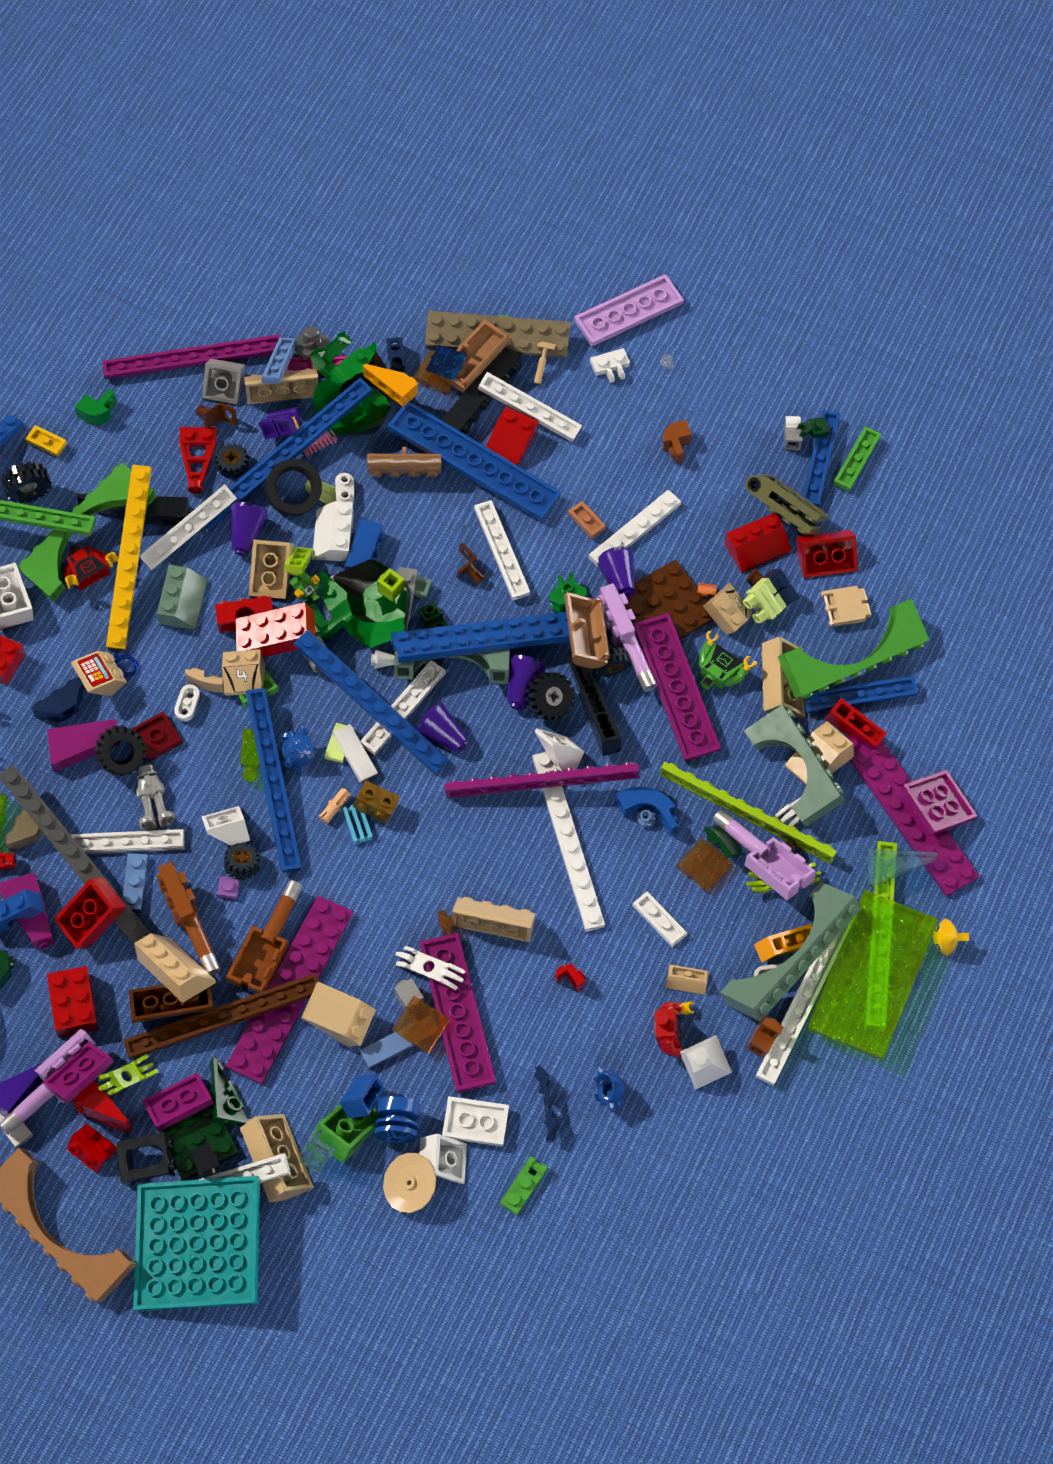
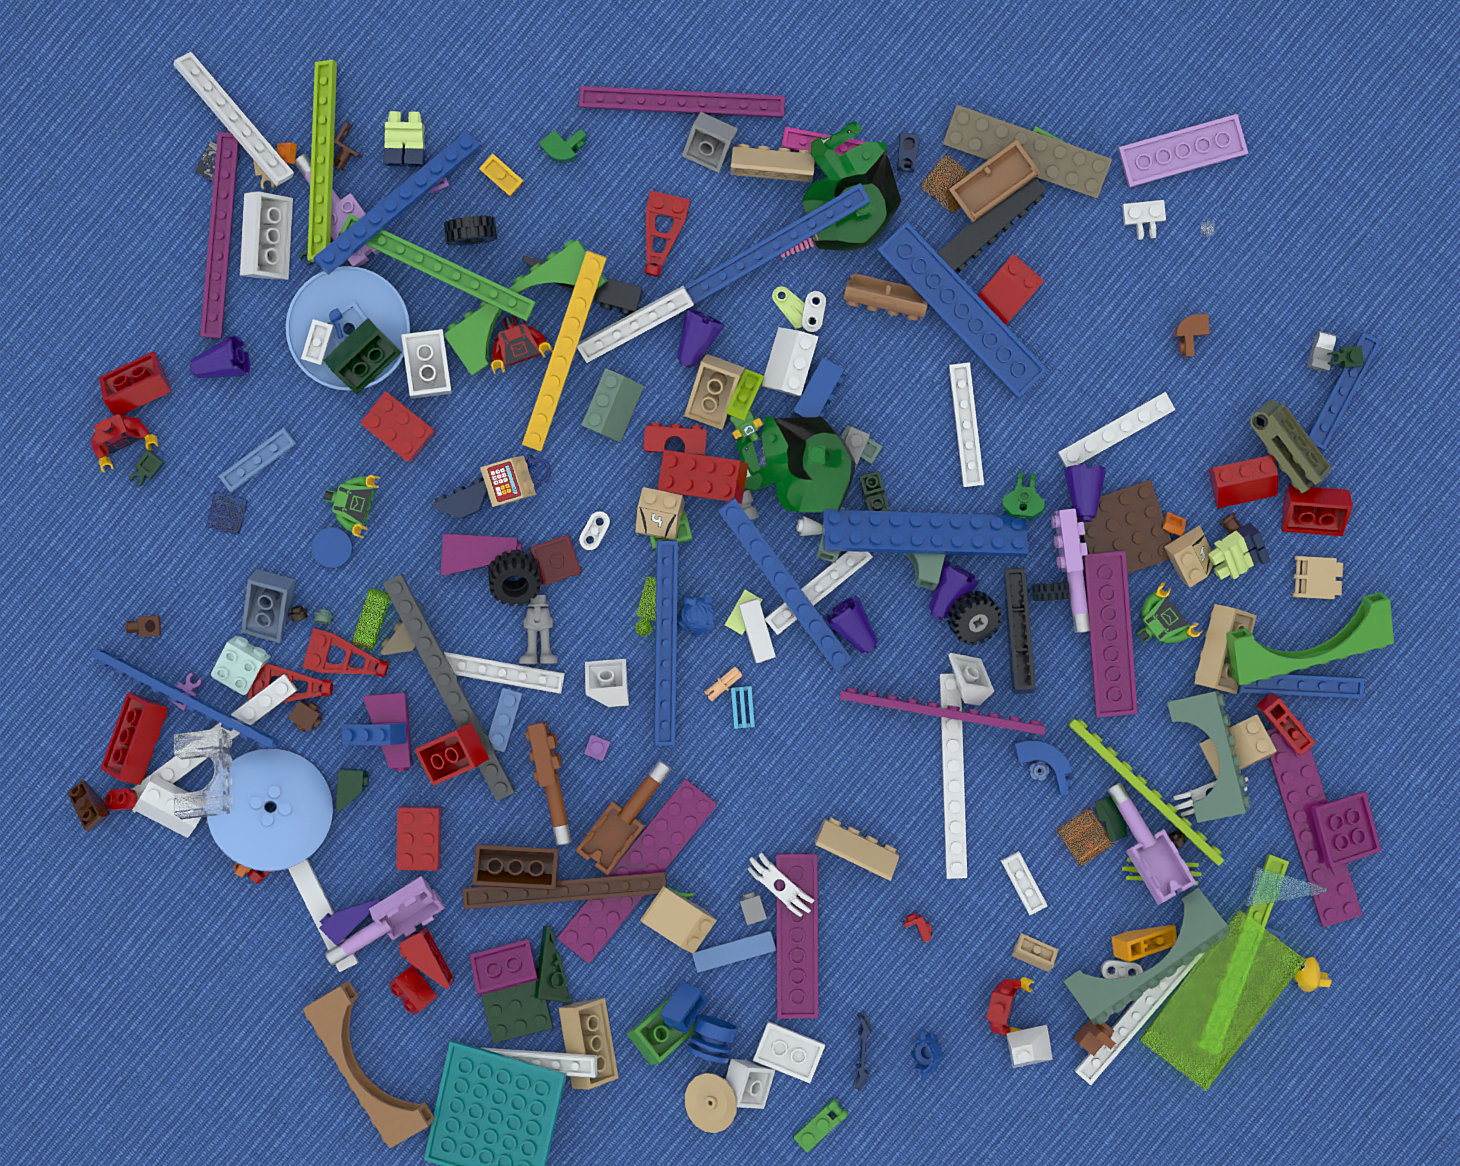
camera: 20 degrees right, 25 degrees up
magenta plate [43,1042,114,1104] -> none
lime piece [98,1054,158,1095] -> none
black panel [116,1132,177,1186] -> none
tan slope [134,934,216,1003] -> none
tan slope [185,668,224,693] -> none
black brick [190,1142,219,1178] -> none
reddish brown bracket [196,403,237,428] -> none
black wheel [215,443,249,478] -> none
black wheel [224,843,260,880] -> none
dark purple hips [258,407,302,439] -> none
medium blue tile [261,338,297,385] -> none
black tyre [265,459,322,516] -> none
dark grey plate [295,326,330,360] -> none
clear light blue bracket [300,1128,335,1175] -> none
pearl gold brick [353,780,400,824] -> none
light orange slope [363,364,418,407] -> none
lime brick [377,568,404,602] -> none
clear orange slope [392,996,450,1053] -> none
clear blue piece [426,345,467,381] -> none
clear orange plate [437,910,453,936] -> none
reddish brown bracket [456,543,485,585] -> none
white plate [478,372,582,442] -> none
tan piece [534,342,556,384] -> none
medium nougat container [564,592,610,669] -> none
nougat plate [568,501,606,539] -> none
bright green plate [833,426,881,492] -> none

